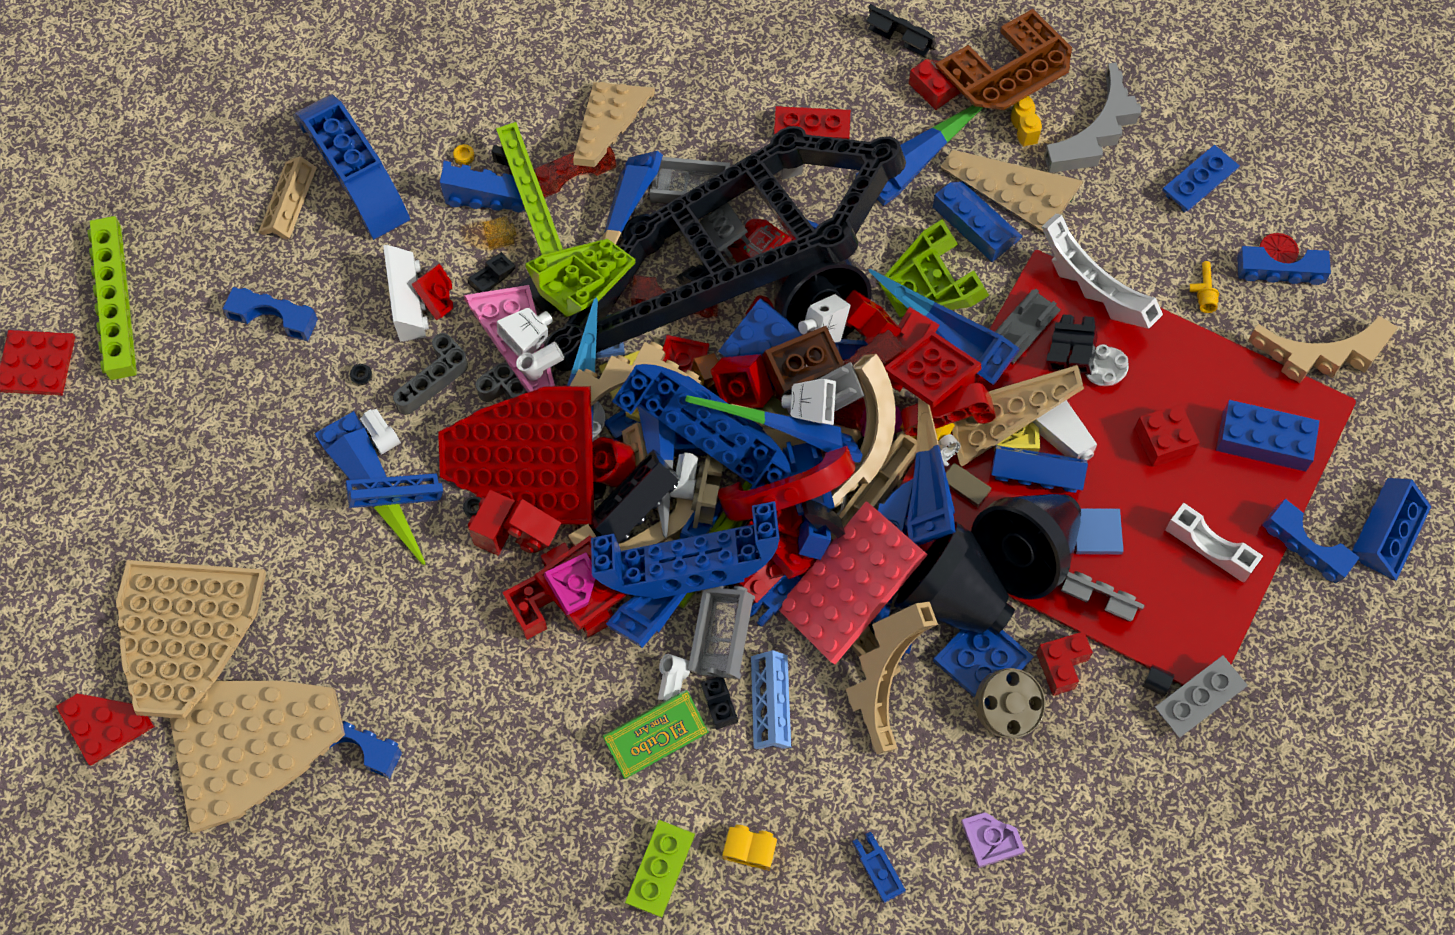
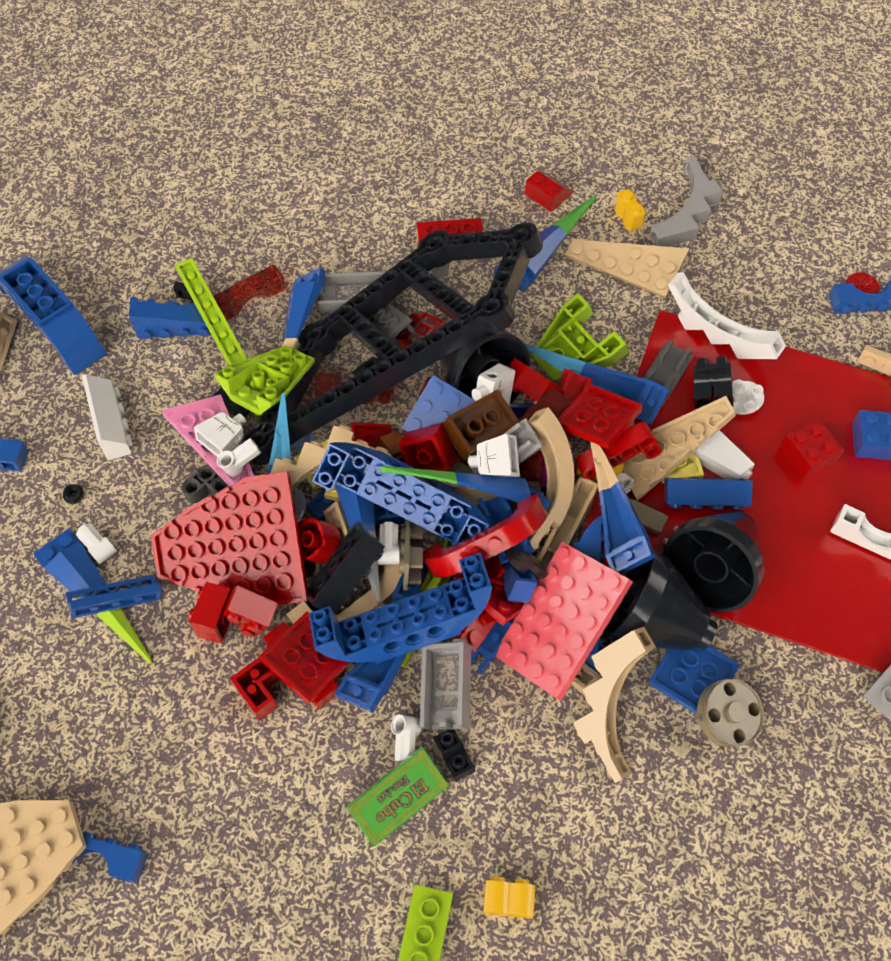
camera: 10 degrees left, 5 degrees down
dark grey beam [393,333,468,415] -> none
red plate [412,264,453,321] -> none
yellow tile [453,144,475,165] -> none
black plate [463,496,482,518] -> none
black slope [468,252,516,293] -> none
clear yellow brick [482,216,516,250] -> none
dark pink plate [544,553,595,615] -> none
tan wing [573,82,655,167] -> none
light blue fence [751,650,791,749] -> none
blue hinge [852,832,906,904] -> none
black brick [866,4,937,58] -> none
blue slope [932,182,1023,262] -> none
dark orange slope [936,9,1072,110] -> none
lavender plate [961,812,1025,868] -> none
red brick [1036,631,1093,696] -> none
light grey brick [1061,571,1145,622] -> none
medium blue tile [1075,509,1124,554] -> none
black brick [1142,664,1174,697] -> none
blue brick [1162,144,1240,213] -> none
yellow piece [1190,261,1219,313] -> none

